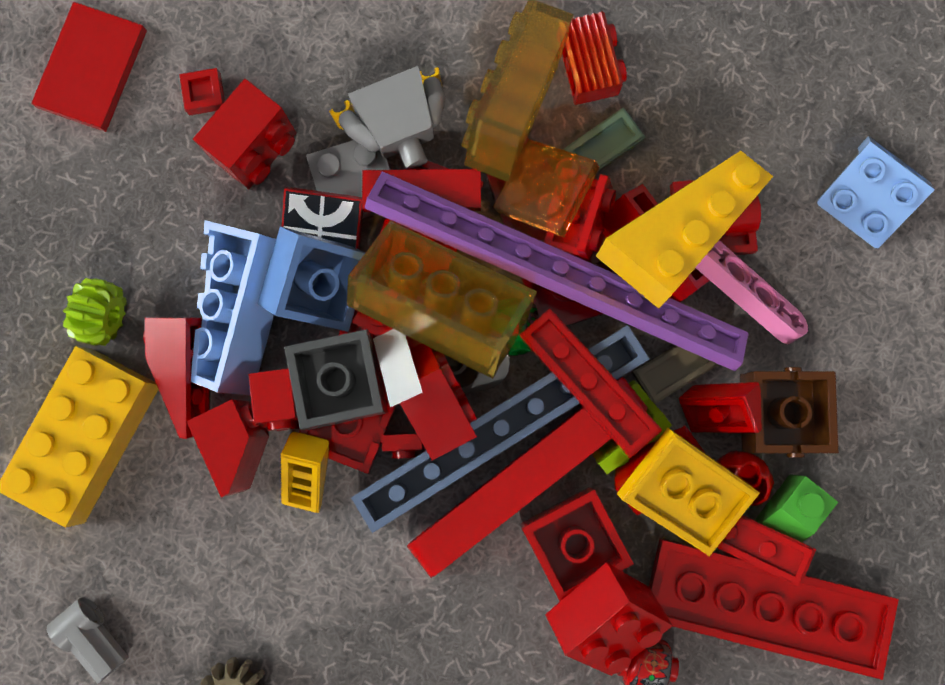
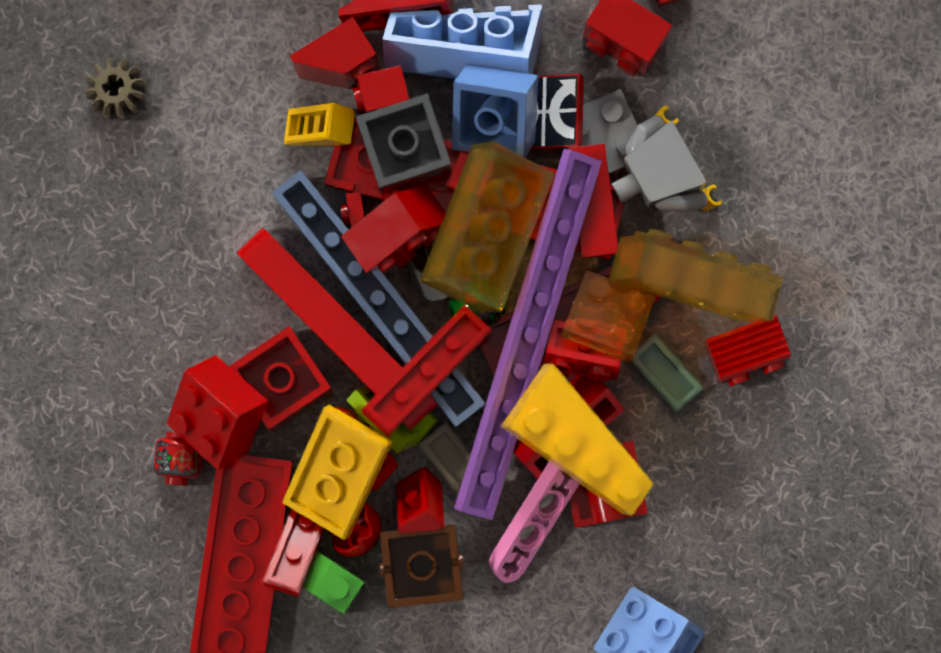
camera: 85 degrees right, 0 degrees up
white sticker [373,325,423,408] -> none

